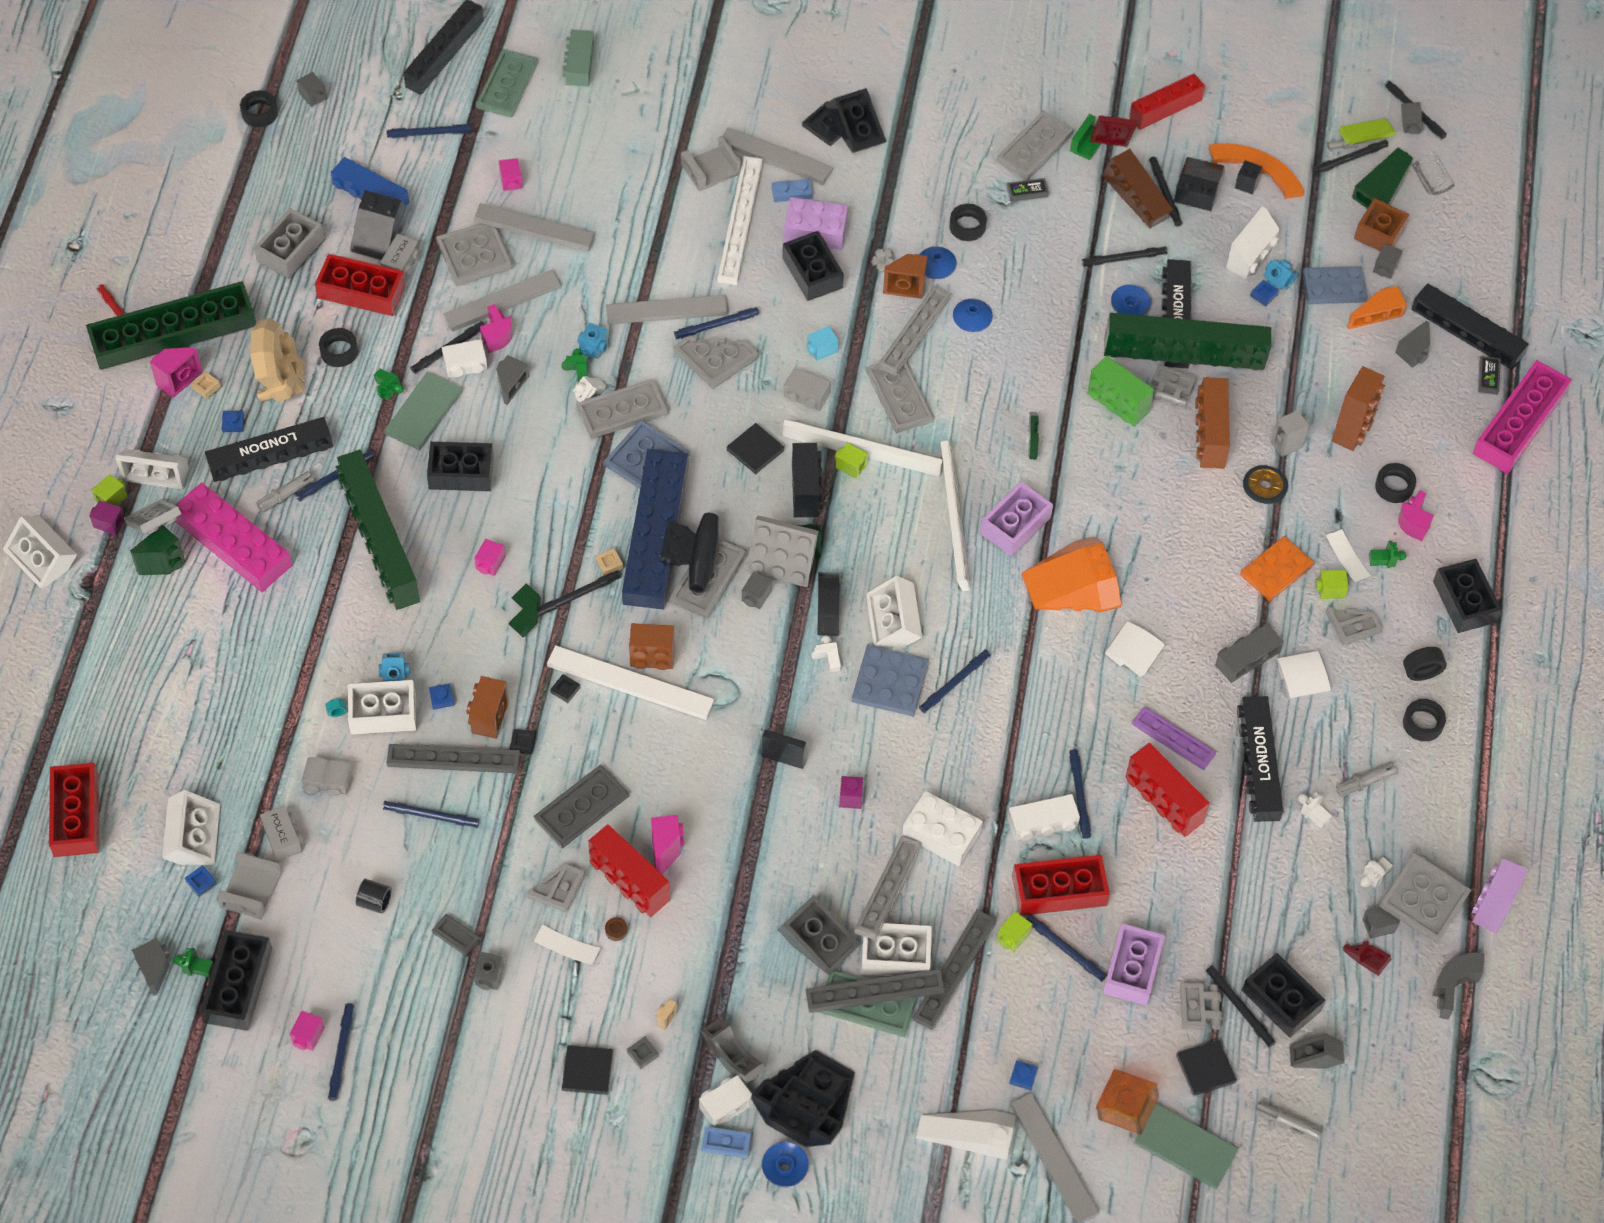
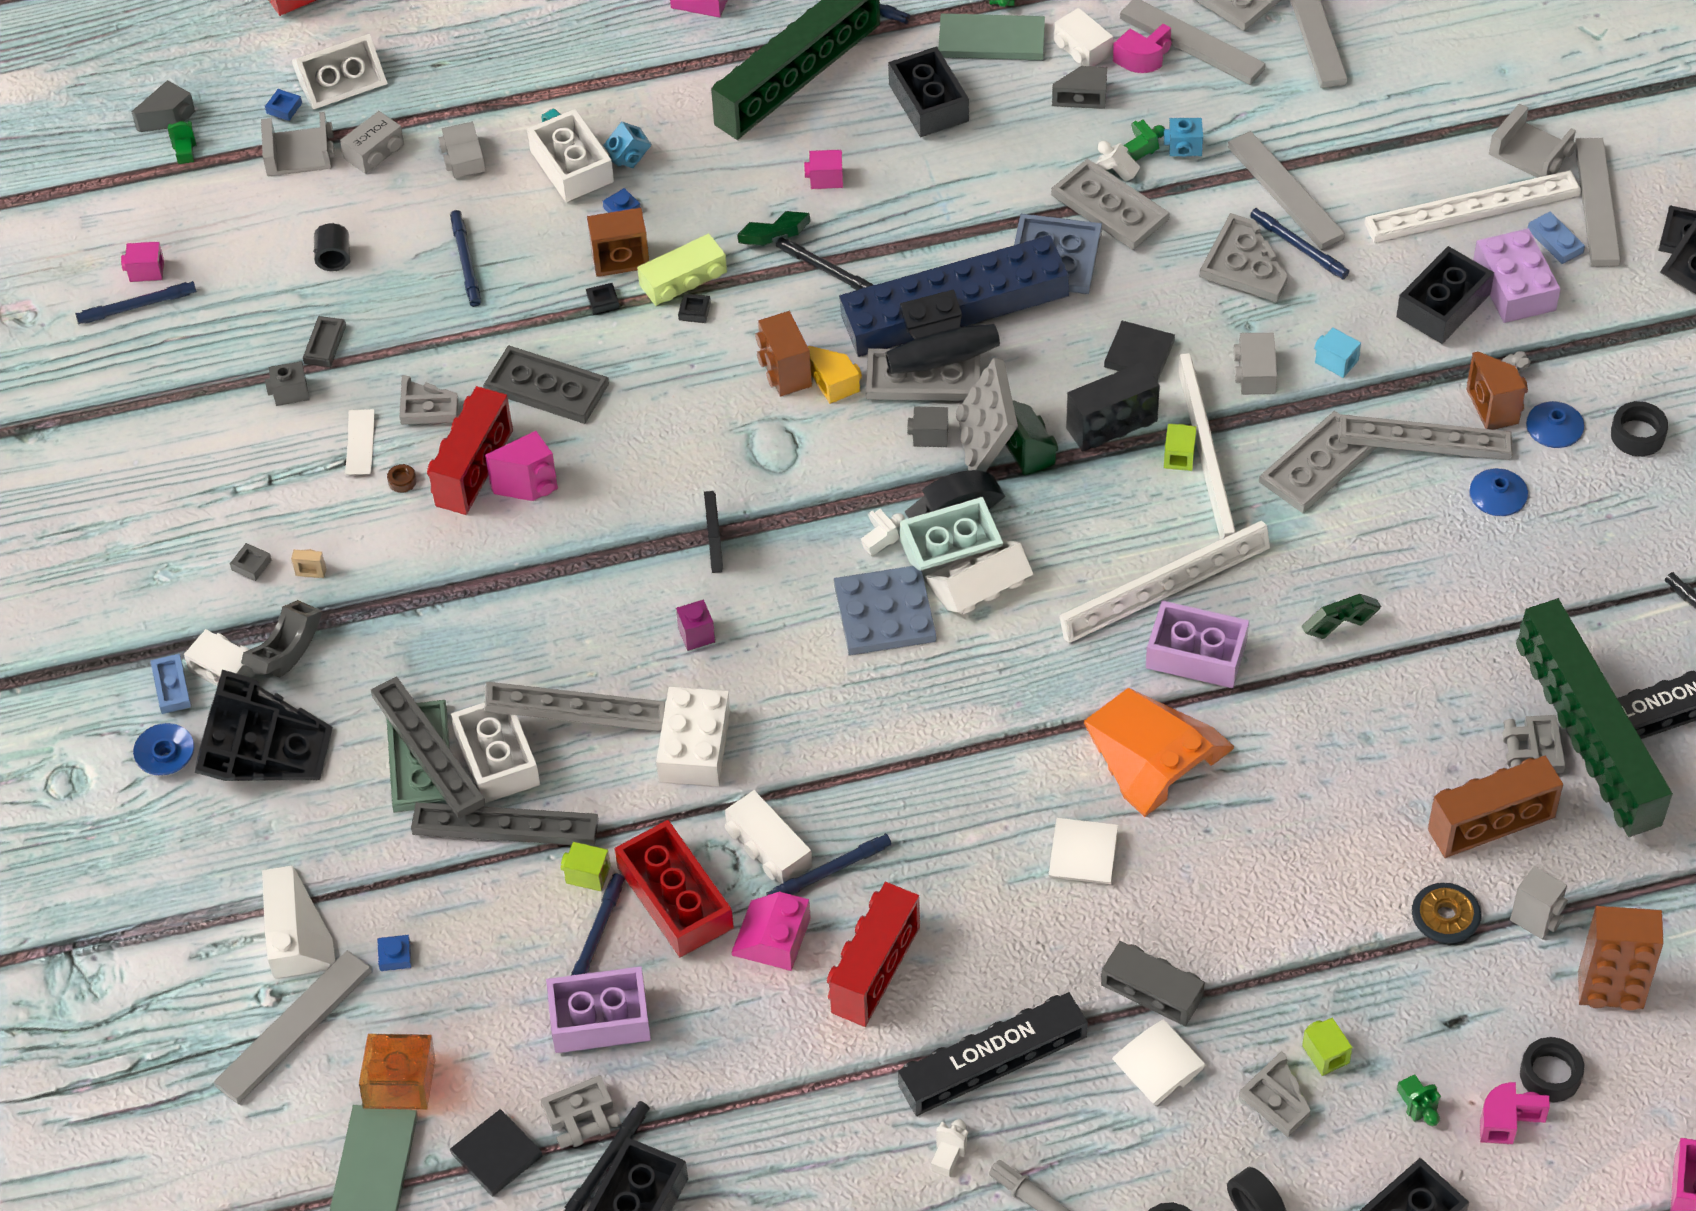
camera: 70 degrees right, 5 degrees down
black brick [200,930,273,1031] -> none
dark grey plate [386,744,520,774] -> none
black piece [410,321,485,374] -> none
white tile [547,646,714,720] -> none
black tile [562,1045,613,1095] -> none
tan plate [595,549,623,575] -> none
dark grey slope [777,895,860,975] -> none
dark blue piece [919,649,991,714] -> none
bright green brick [1087,355,1154,427] -> none
blue dish [1111,285,1151,315] -> none
medium lavender tile [1132,706,1216,770] -> none
orange plate [1240,536,1314,602] -> none
white sticker [1326,529,1371,582] -> none
none -> yellowish green brick [637,233,727,306]
none -> dark pink slope [731,892,811,971]
none -> yellow slope [808,346,862,404]
none -> light aqua slope [900,497,1003,571]

